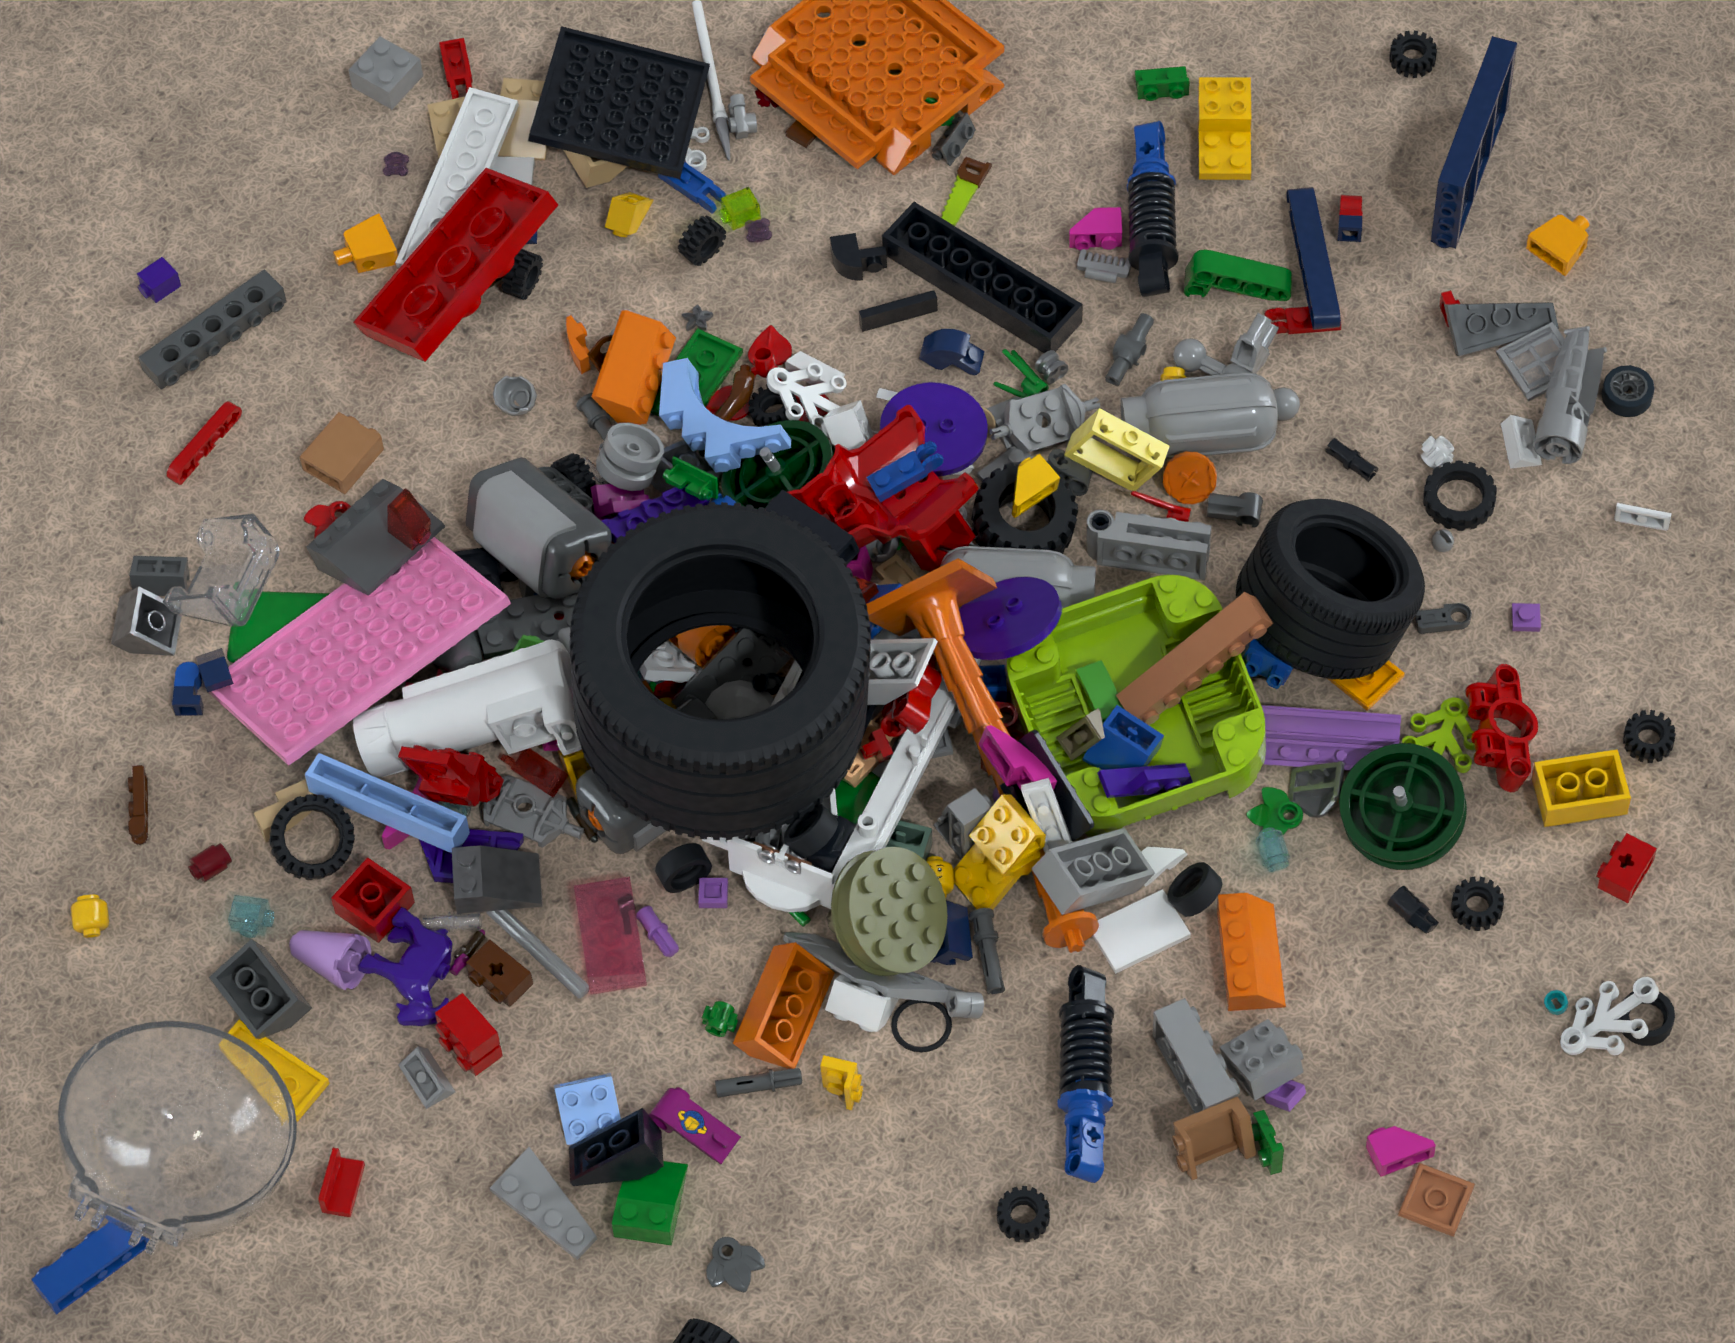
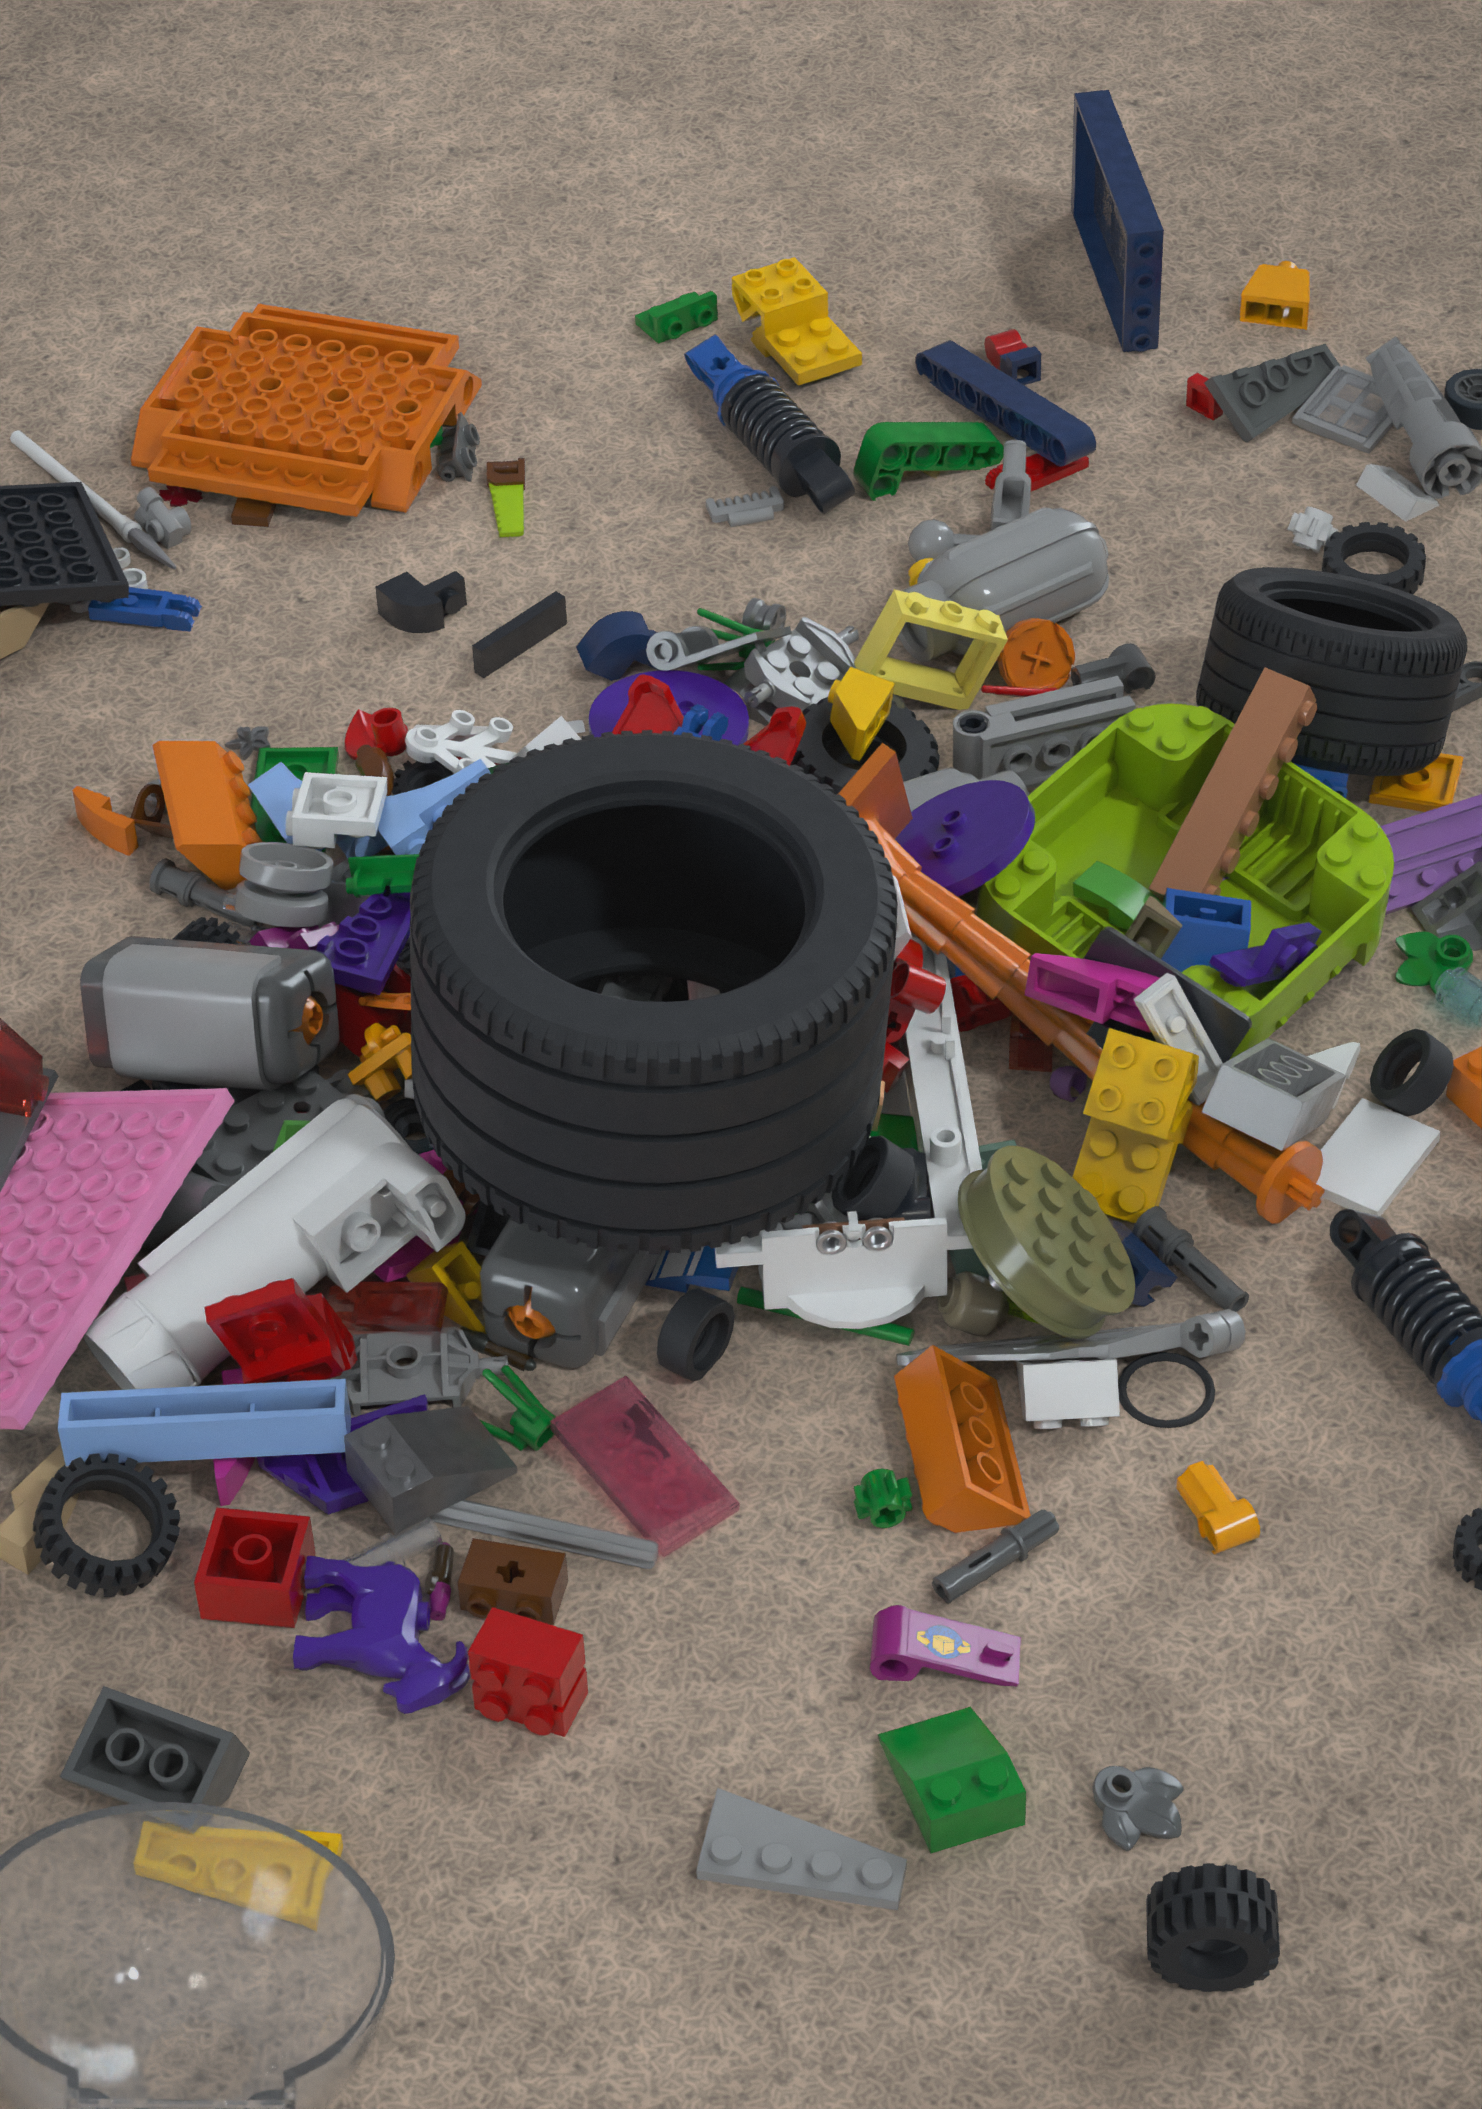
camera: 30 degrees left, 15 degrees down
clear light blue brick [228,895,274,938] -> none
lavender cone [289,930,371,990] -> none
red panel [318,1148,365,1218] -> none
light grey slope [398,1046,456,1109] -> none
light grey hair [493,376,537,416] -> none
light blue bracket [554,1073,621,1145] -> none
black slope [569,1108,664,1186] -> none
yellow slope [605,192,654,237] -> none
medium lavender axle [636,906,679,957] -> none
black tyre [678,215,726,266] -> none
medium lavender plate [698,878,728,908] -> none
clear neon green brick [719,187,761,231] -> none
clear purple plate [745,218,772,243] -> none
yellow bracket [820,1055,863,1110] -> none
black brick [882,201,1083,353] -> none
light grey wedge [933,788,993,859] -> none
dark pink slope [1069,207,1122,250] -> none
dark grey pin [1105,313,1154,386] -> none
black pin [1325,438,1379,482] -> none
black tyre [1389,30,1437,78] -> none
none -> white plate [286,772,387,849]
none -> green plant [446,1365,559,1451]
none -> dark grey door [646,625,792,671]
none -> light orange piece [1176,1461,1260,1555]

